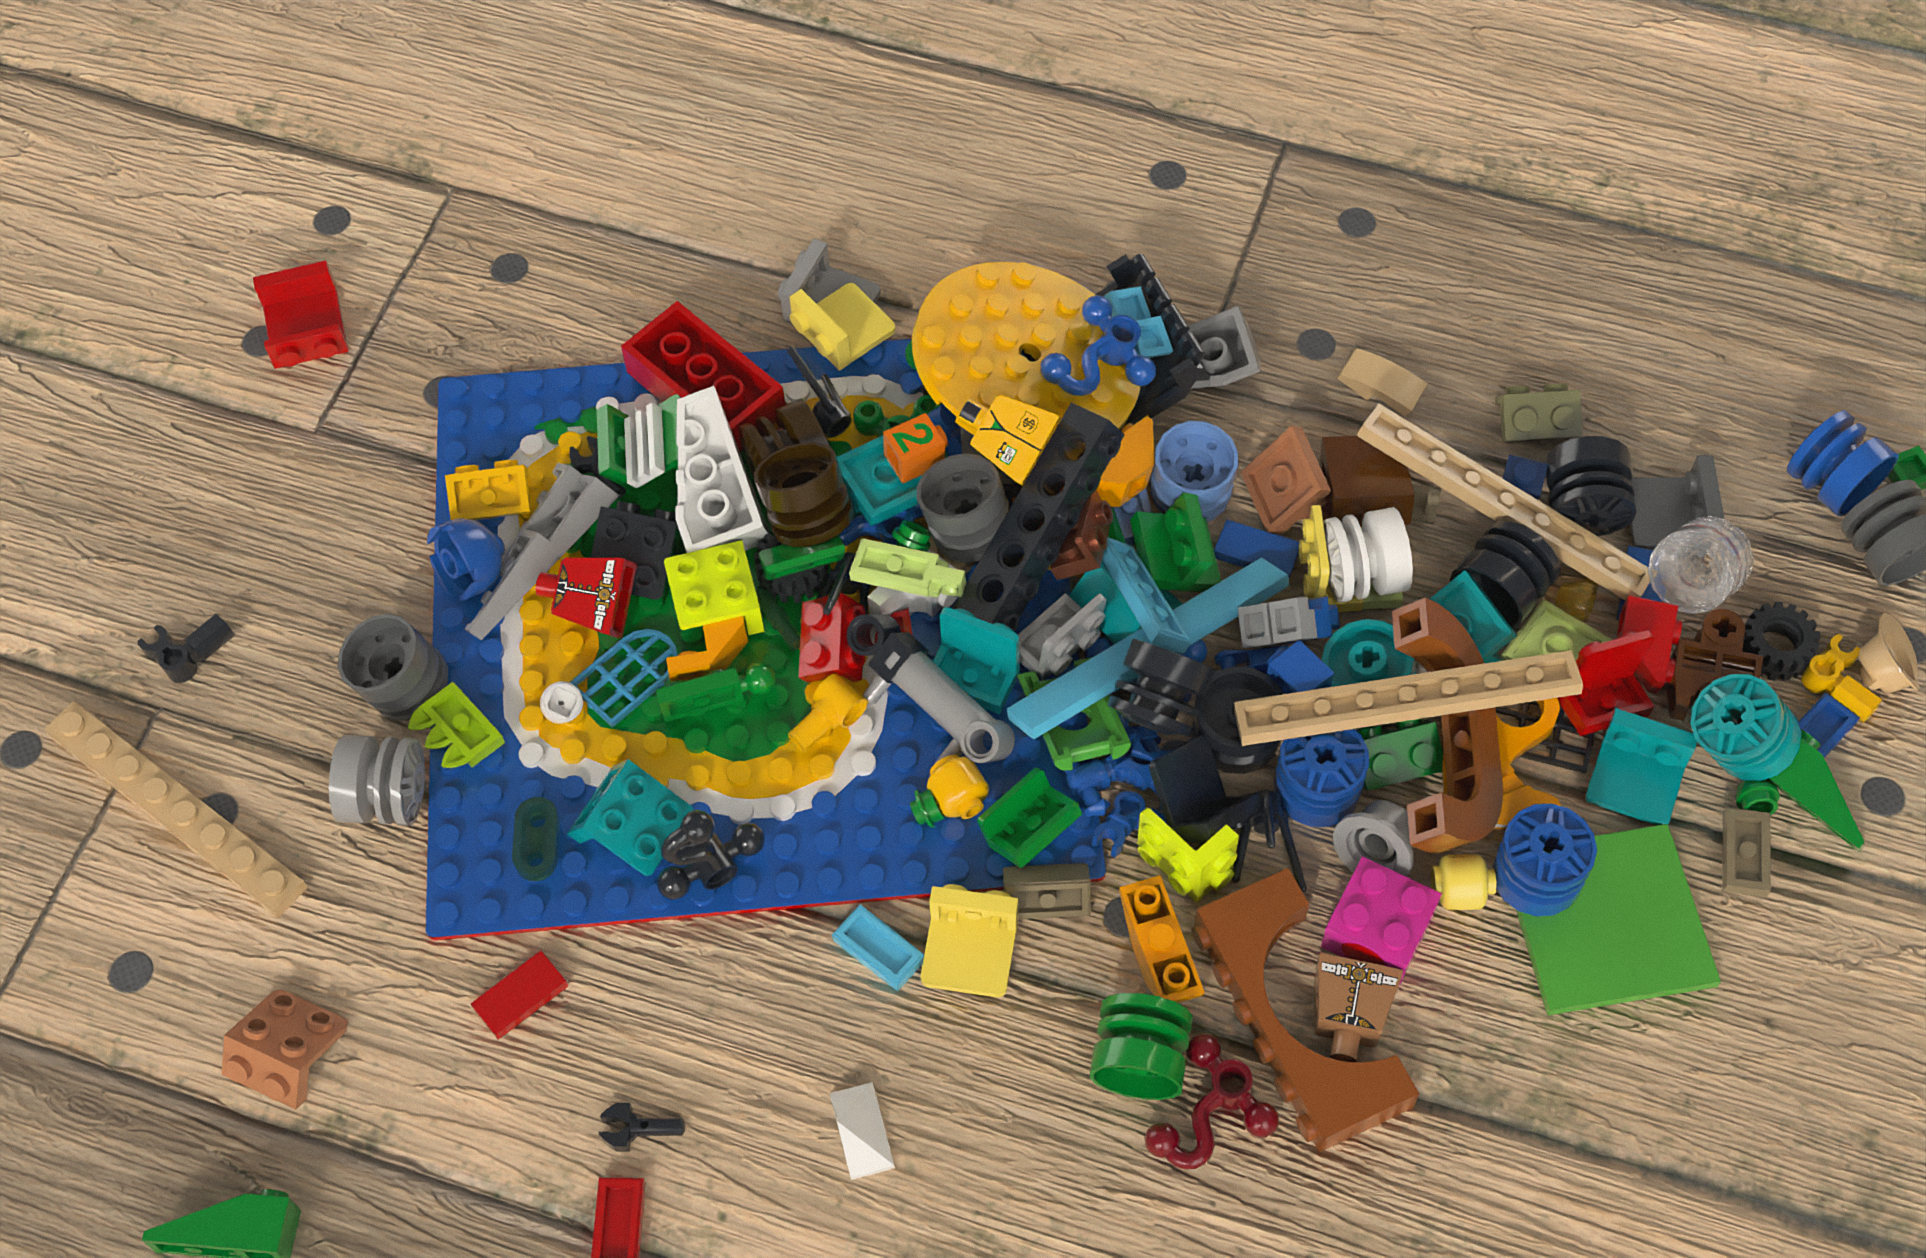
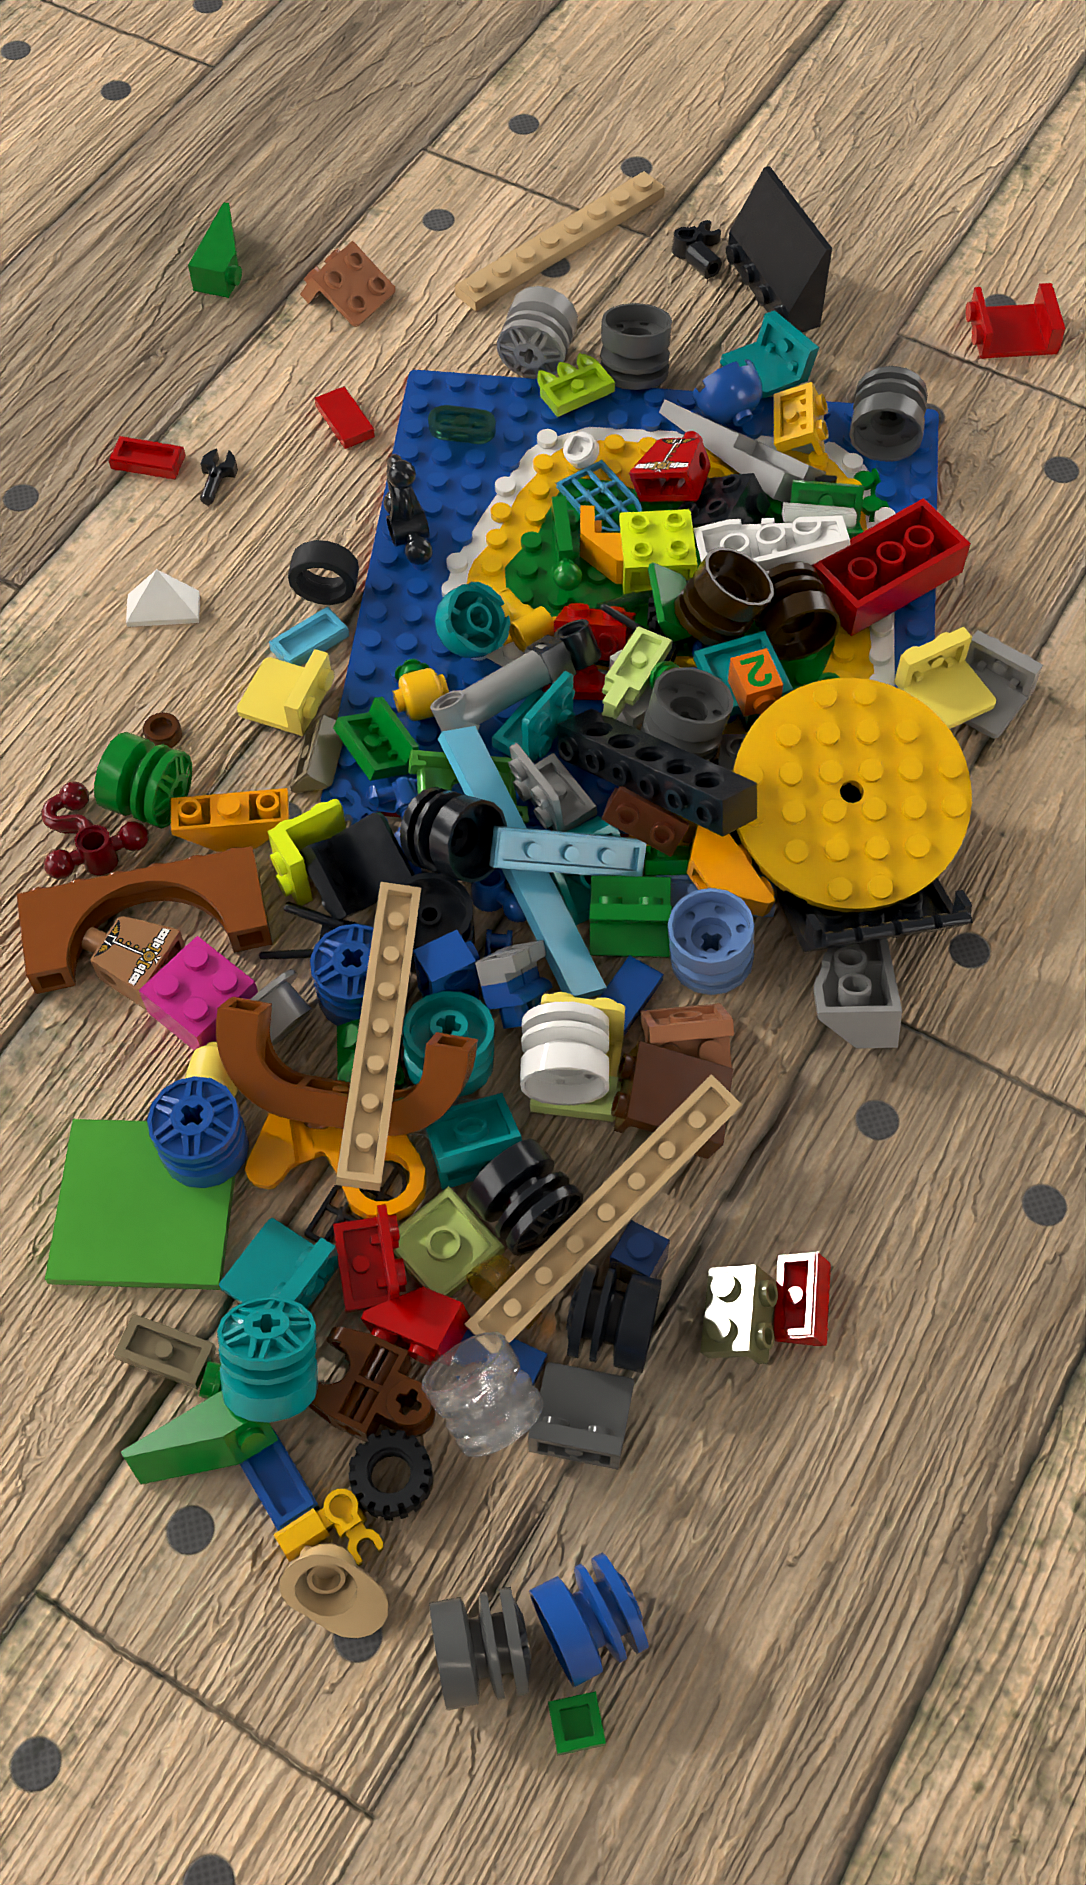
camera: 100 degrees right, 0 degrees up
teal bracket [567,759,693,876] -> none
black plant [785,346,852,438] -> none
yellow torso [958,394,1061,486] -> none
blue piece [1040,295,1156,396] -> none
medium azure slope [1103,286,1173,358] -> none
tan slope [1337,348,1427,417] -> none
none -> reddish brown tile [143,712,182,748]
none -> black tyre [288,540,359,605]
none -> teal cylinder [435,582,510,658]
none -> teal bracket [720,310,820,398]
none -> black slope [726,166,832,333]
none -> red slope [773,1252,831,1346]
none -> dark grey wheel [849,366,928,462]

